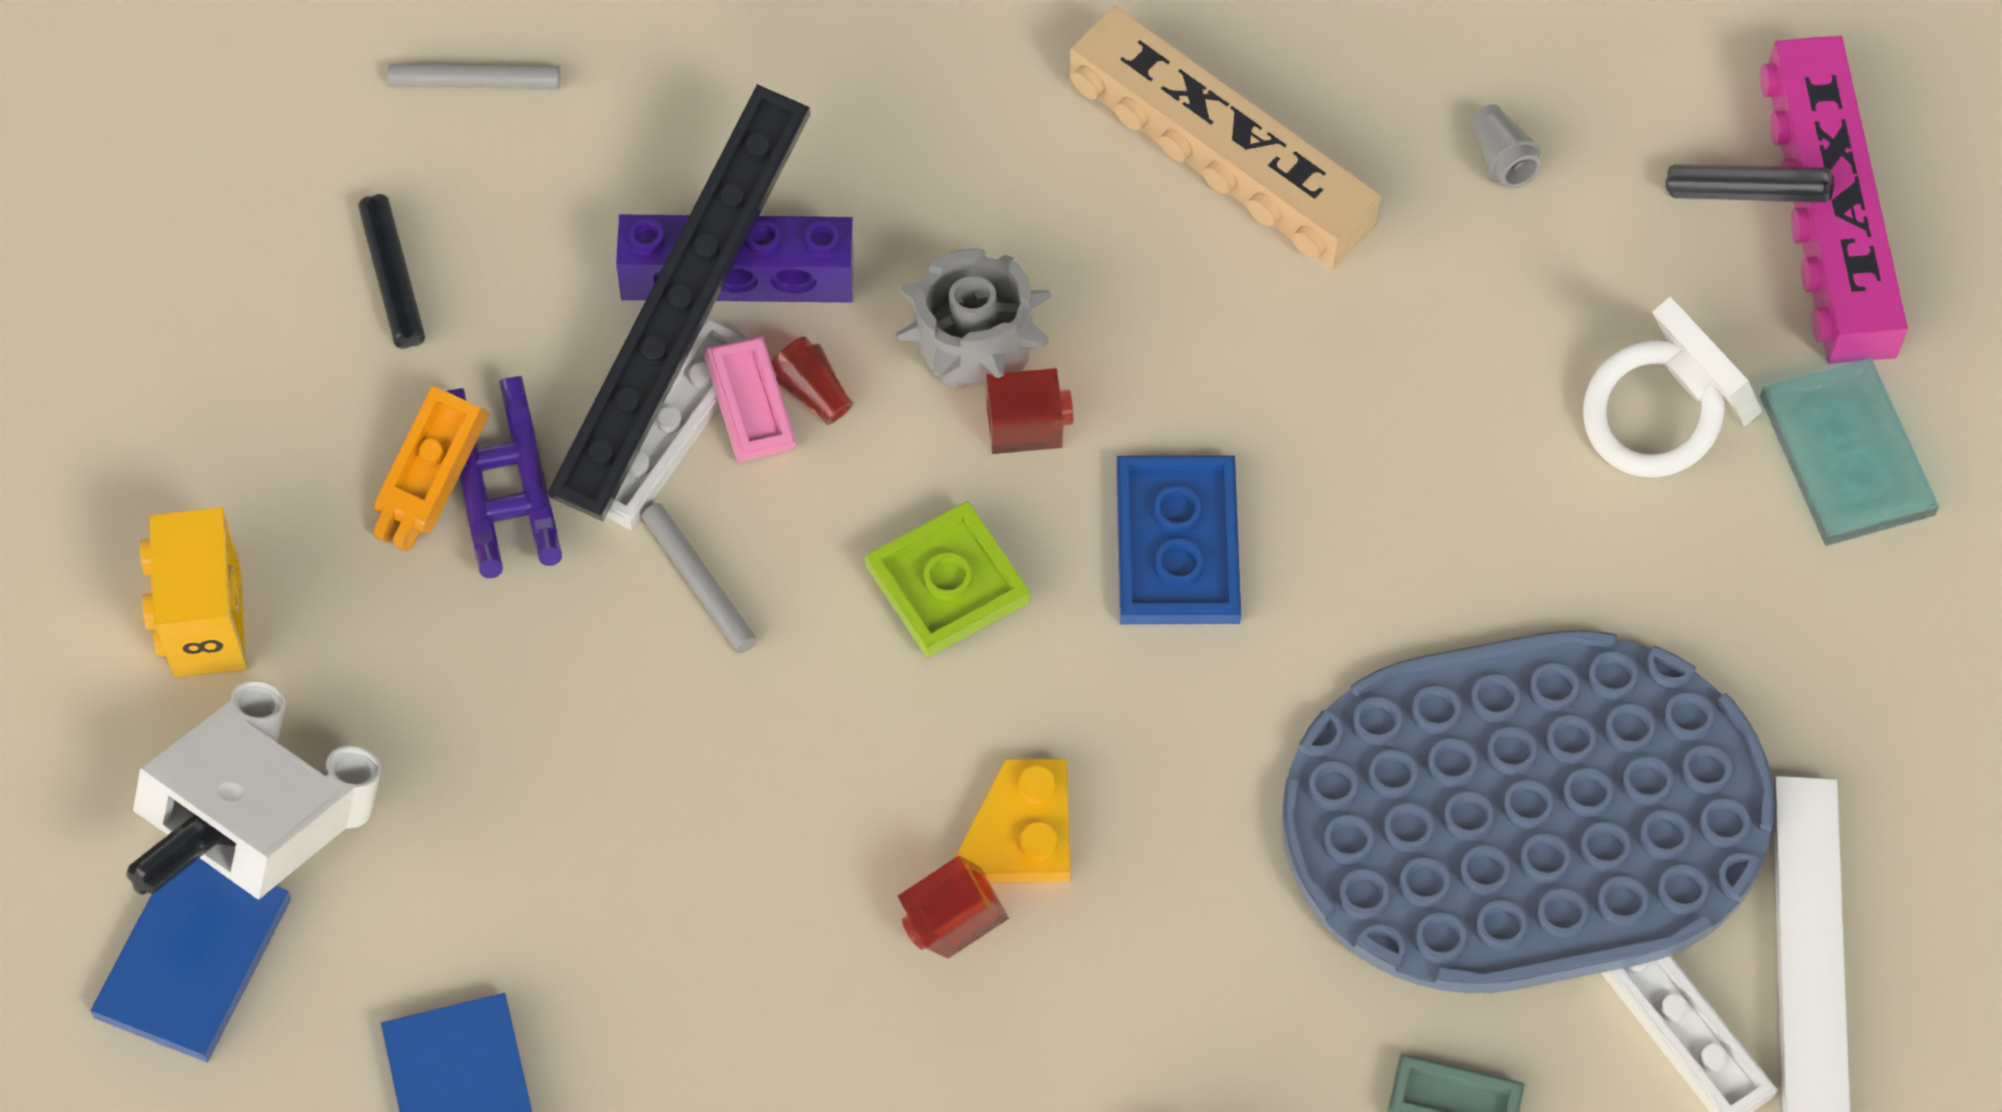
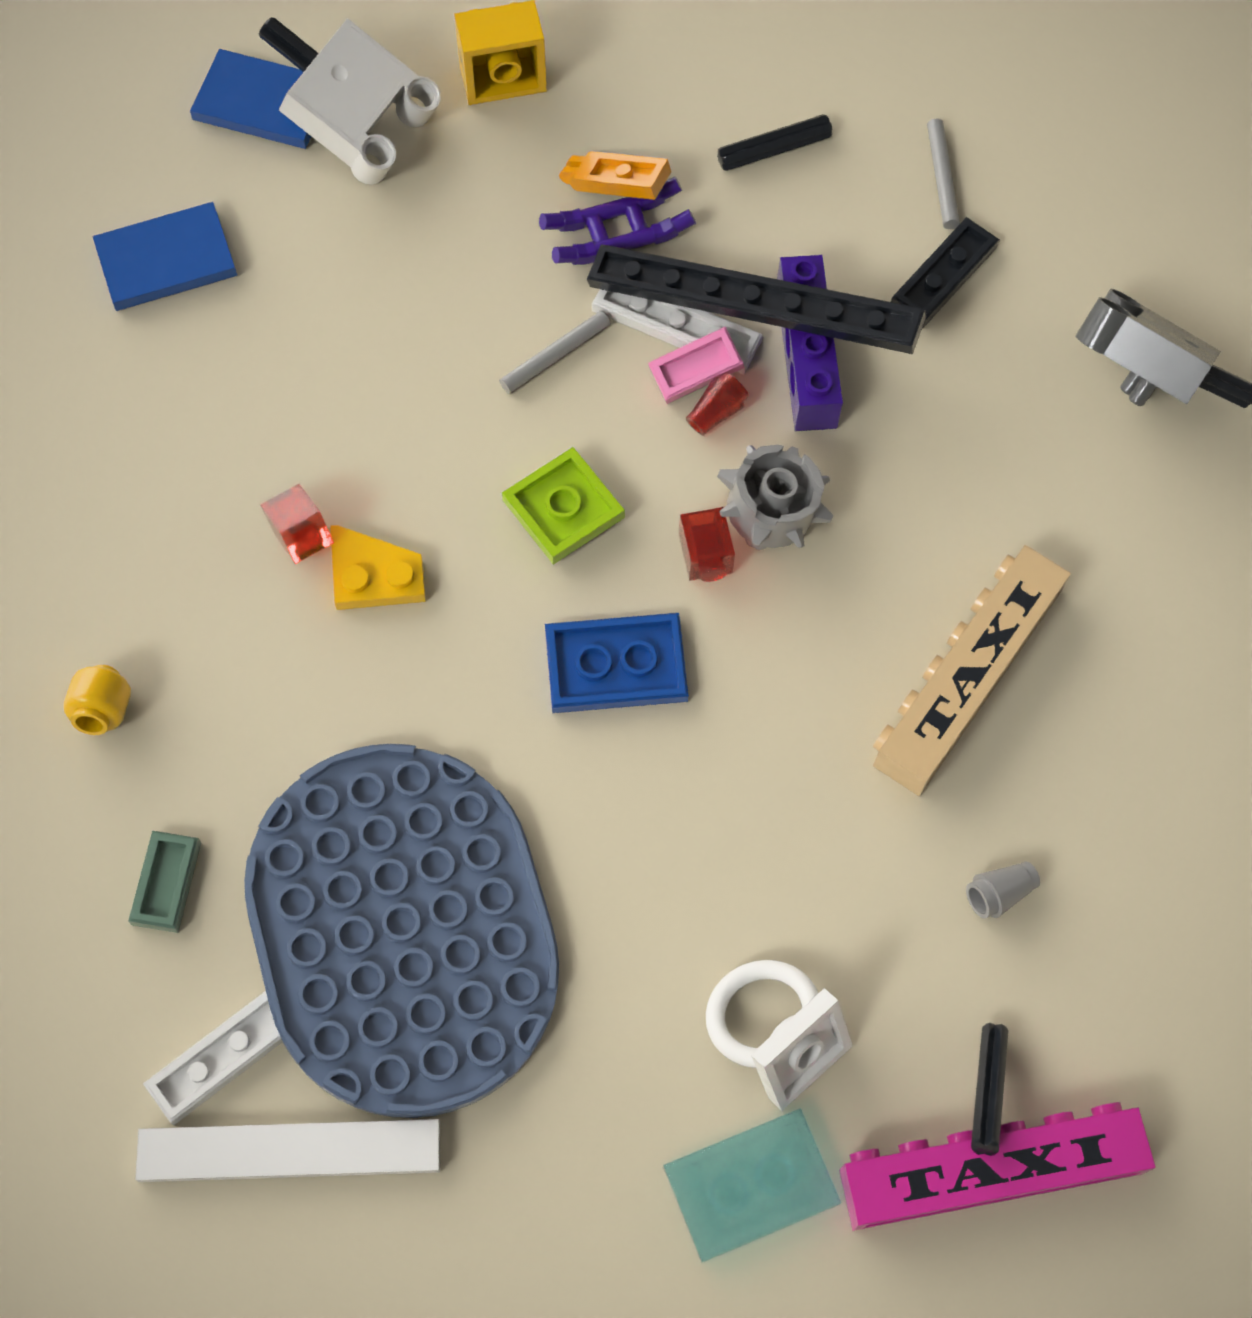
camera: 85 degrees right, 5 degrees up
none -> black tile [891,217,1000,328]

